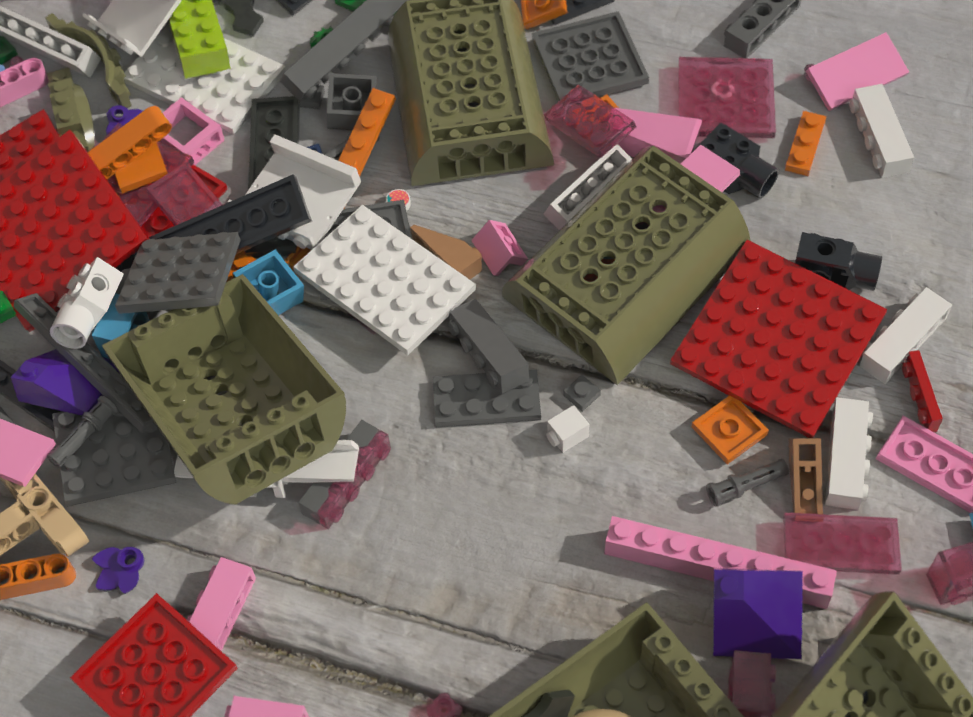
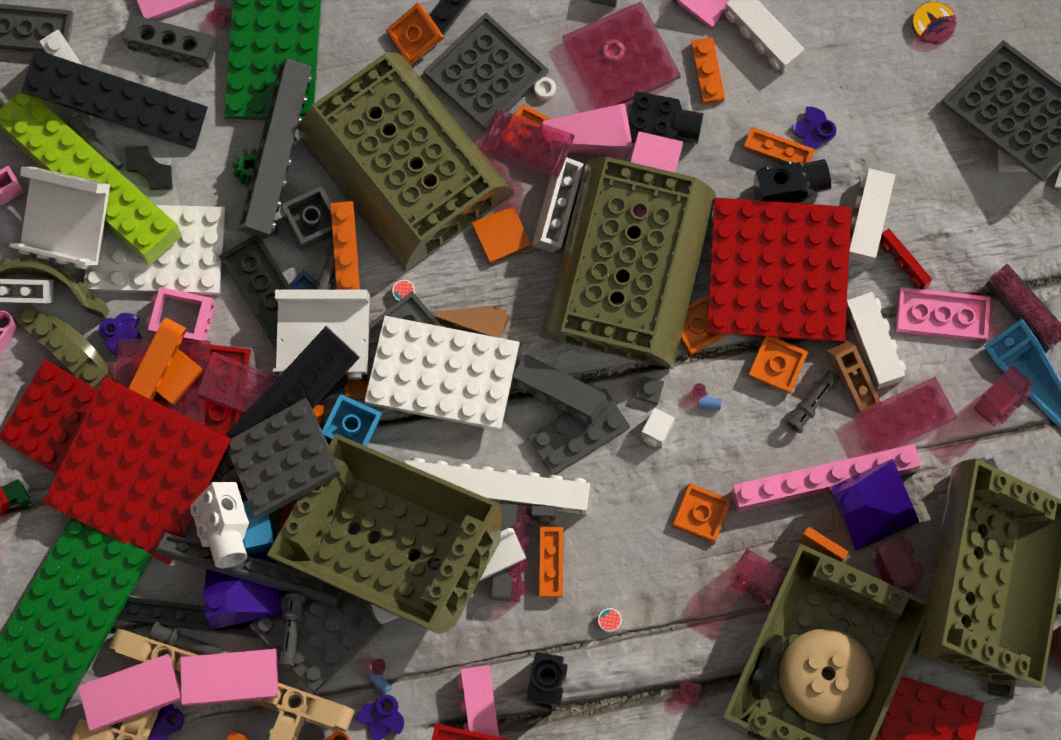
camera: 30 degrees left, 15 degrees up
bright pink panel [472,220,528,276] -> none
none -> arm [369,658,392,695]
none -> white brick [405,458,590,515]
none -> orange tile [472,206,531,264]
none -> black brick [526,652,568,710]
none -> dark grey plate [532,506,556,524]
none -> white tile [534,77,556,101]
none -> orange plate [539,527,563,598]
none -> coral tile [598,608,622,633]
none -> orange tile [672,483,732,544]
none -> orange tile [681,295,728,356]
none -> arm [692,383,722,410]
none -> clear pink brick [729,548,787,605]
none -> orange plate [743,127,815,163]
none -> dark purple plate [792,106,837,149]
none -> orange tile [799,527,848,563]

